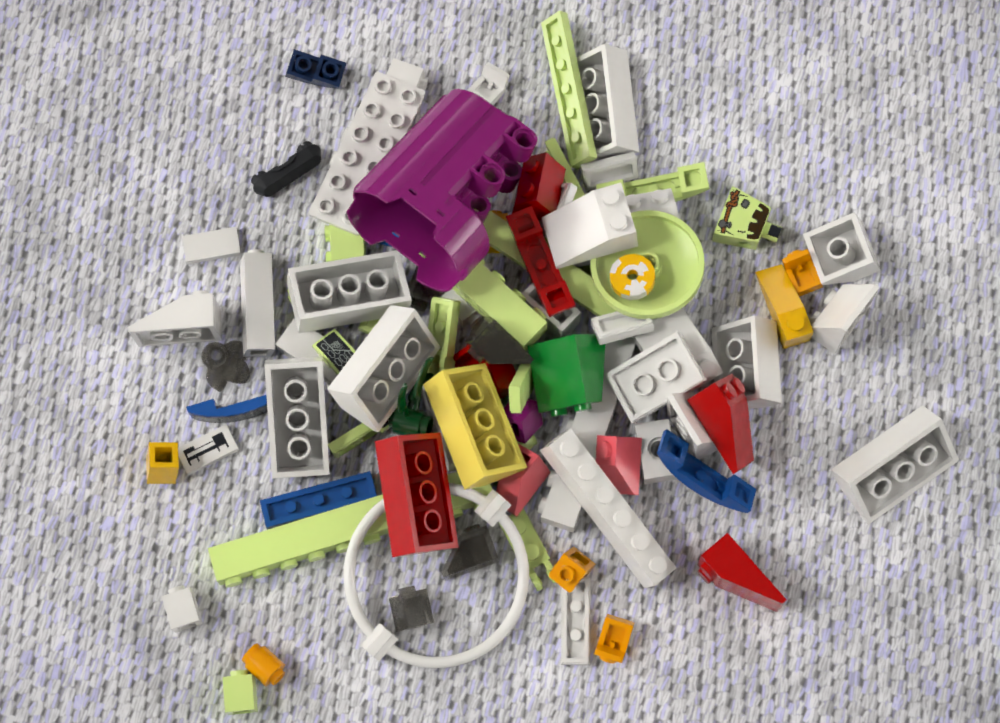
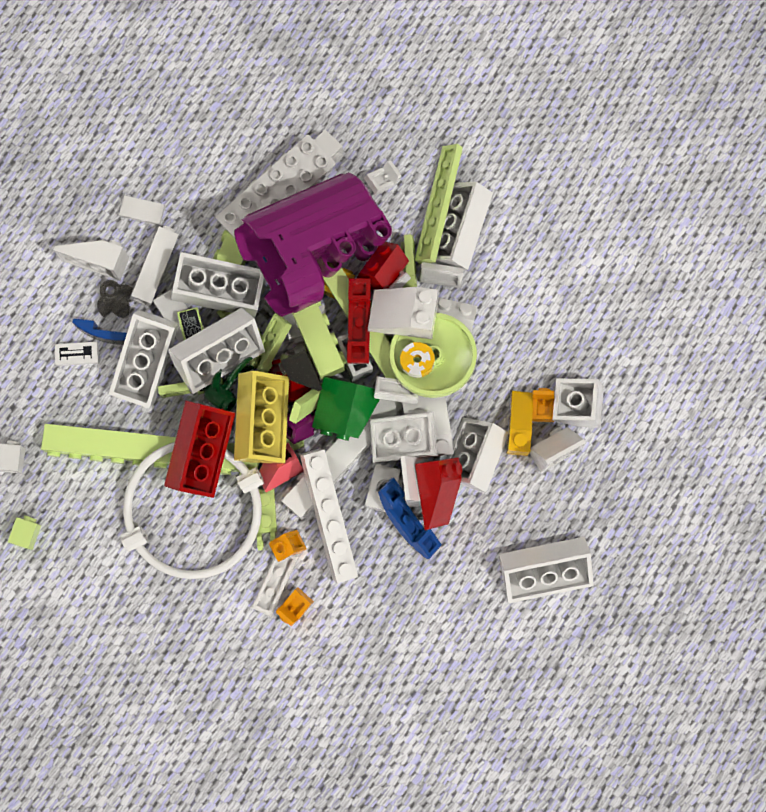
camera: 20 degrees right, 5 degrees up
yellow brick [146,442,179,484] -> none
light orange brick [242,643,285,686] -> none
black piece [251,141,321,197] -> none
blue plate [259,471,377,530] -> none
dark blue slope [285,49,347,89] -> none
clear smoke brick [389,586,434,632] -> none
clear smoke slope [442,524,499,581] -> none
yellowish green slope [596,162,710,202] -> none
coral slope [596,435,642,495] -> none
red slope [697,533,787,612] -> none
yellowish green torso [712,186,782,250] -> none

